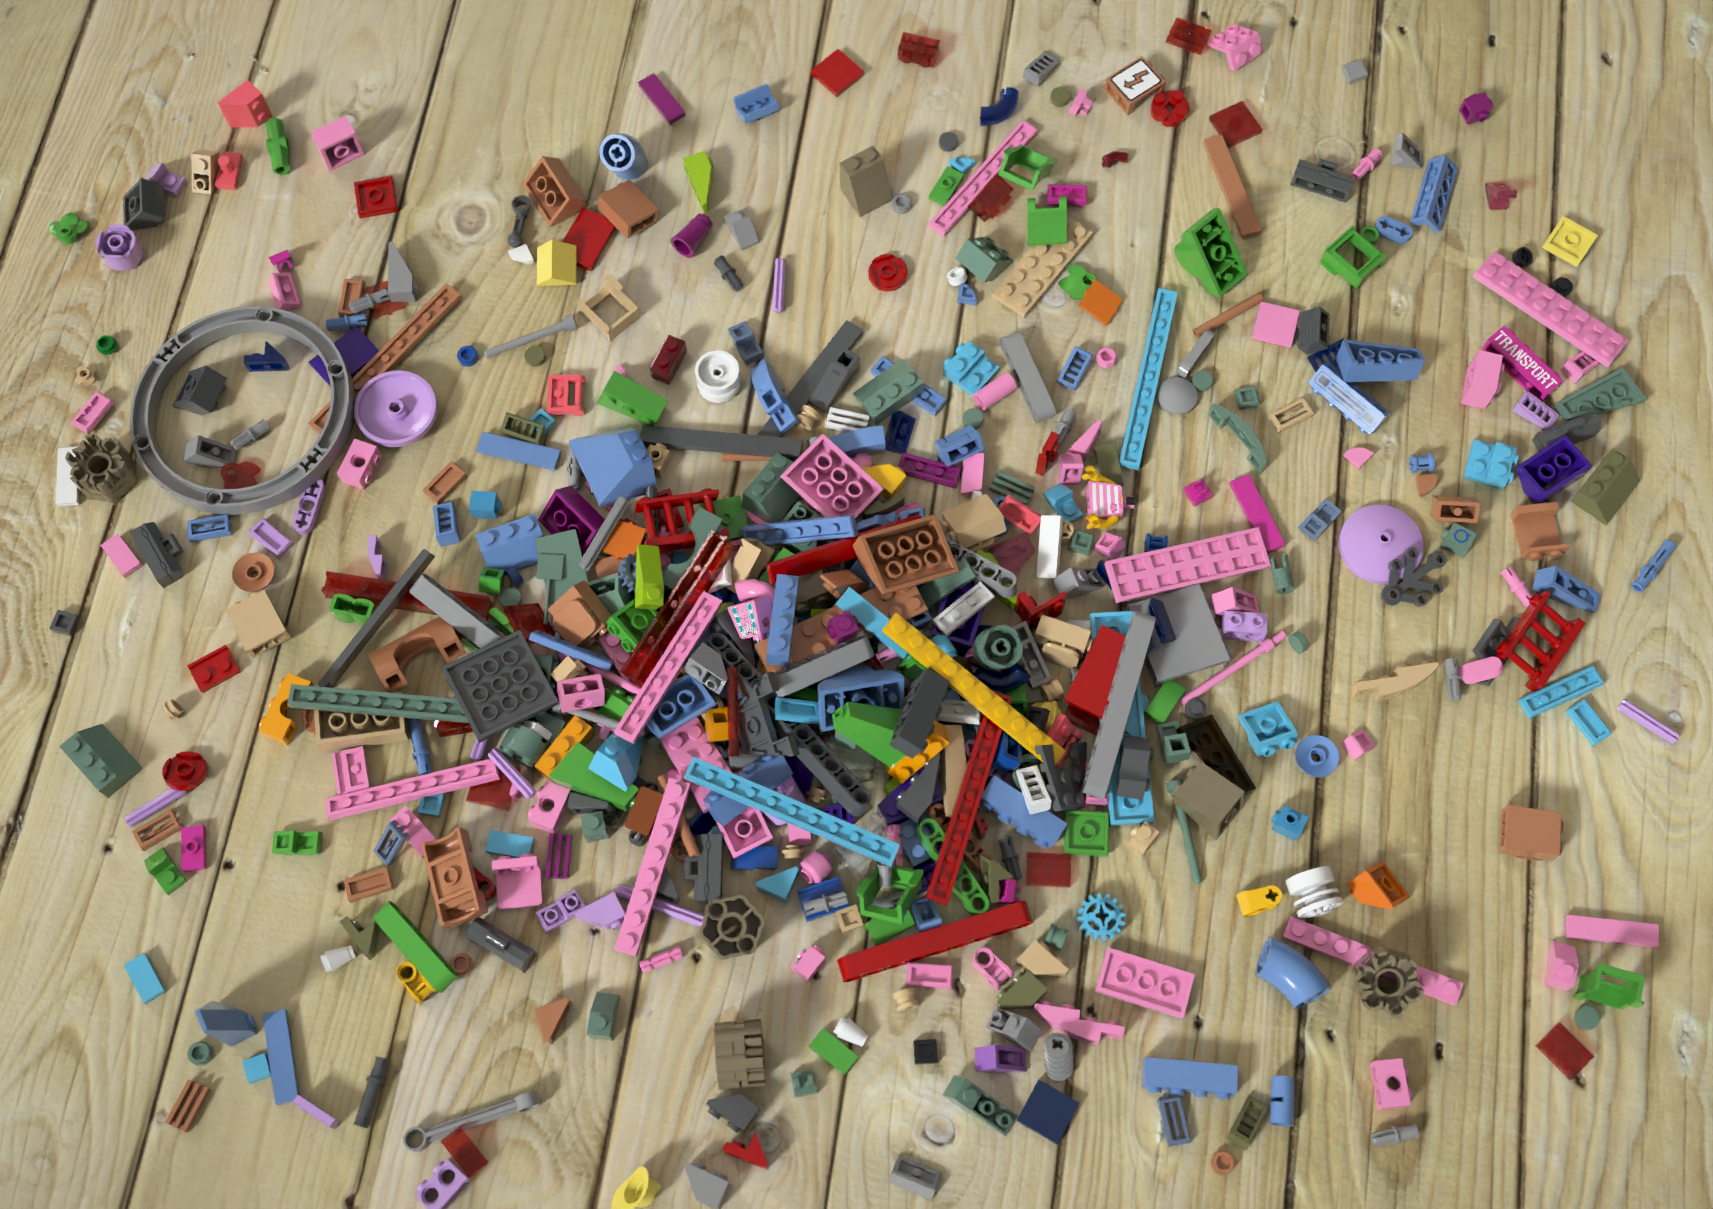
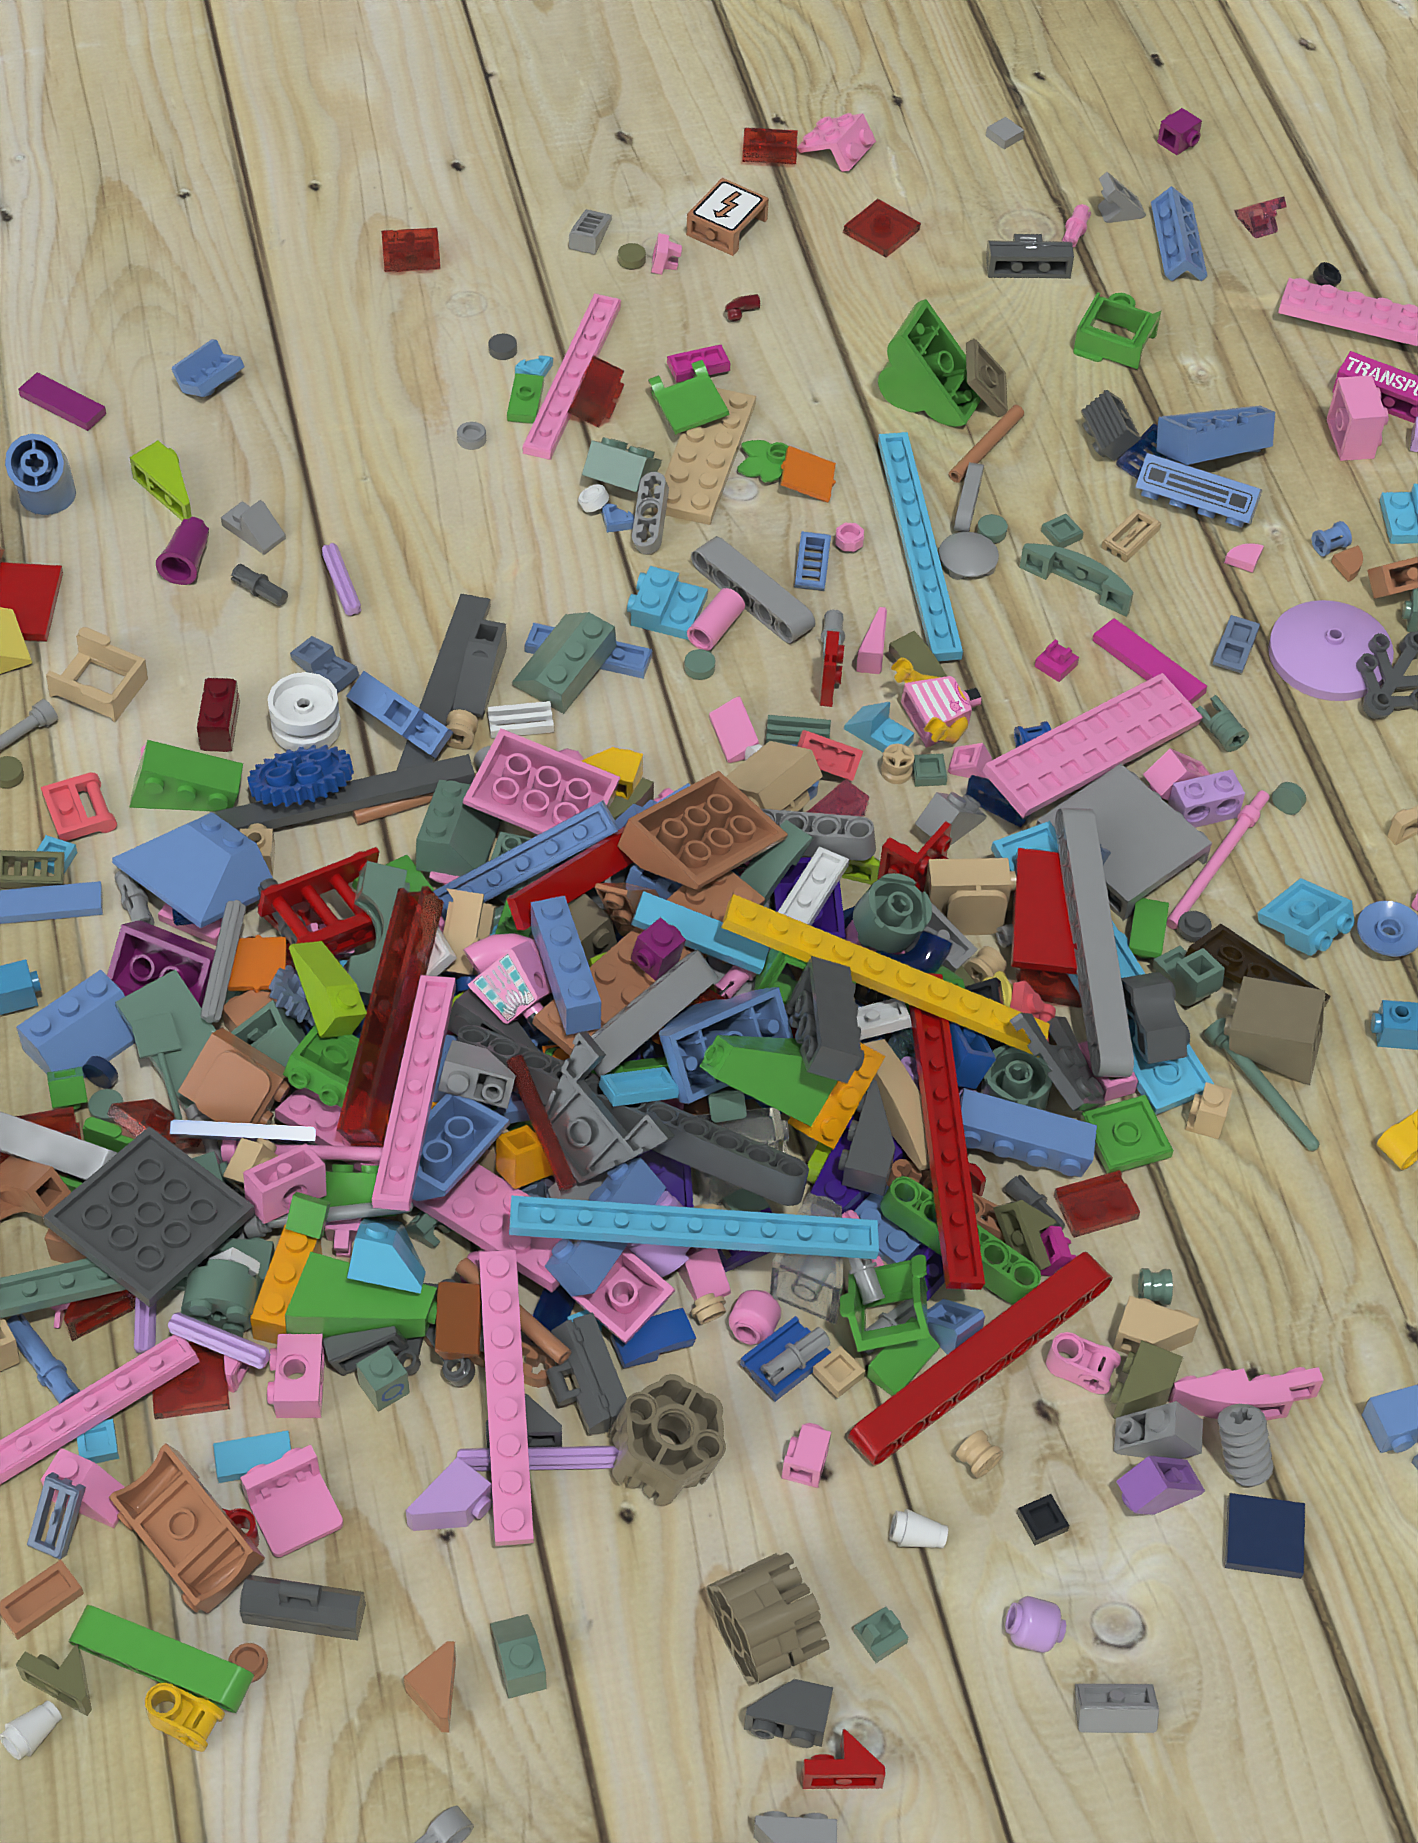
camera: 25 degrees left, 15 degrees down
lavender slope [535,889,585,934] -> none
magenta tile [545,833,572,879] -> none
nougat brick [598,179,659,239] -> none
bright pink axle [639,946,683,973] -> none
medium azure slope [755,866,799,903] -> none
bright green tile [809,1028,859,1076] -> none
red tile [811,49,864,97] -> none
medium blue slope [828,425,885,458] -> none
dark tan slope [840,146,893,217] -> none
red tile [868,254,908,292] -> none
clear blue slope [885,410,916,454] -> none
magenta tile [898,453,962,489] -> none
bright pink tile [906,962,953,989] -> none
medium blue brick [934,425,984,467] -> none
sand green slope [943,1075,1017,1136] -> none
clear blue cylinder [980,87,1019,126] -> none
bright green piece [998,144,1058,191] -> none
white slope [1016,765,1052,814] -> none
white tile [1036,515,1063,579] -> none
bright pink slope [1058,452,1083,485] -> none
medium azure gear [1076,893,1126,943] -> none
bright pink plate [1095,947,1195,1019] -> none
clear blue slope [1148,598,1176,644] -> none
red plate [1150,90,1189,127] -> none
nougat tile [1203,135,1261,238] -> none
bright pink tile [1251,301,1300,348] -> none
medium blue beam [1375,216,1413,244] -> none
light yellow plate [1542,216,1598,267] -> none
black plate [1552,277,1573,297] -> none
none -> blue gear [247,745,354,807]
none -> bright green tile [285,1192,331,1239]
none -> light grey beam [632,472,669,554]
none -> dark tan tile [966,339,1008,417]
none -> lavender head [1005,1596,1066,1653]

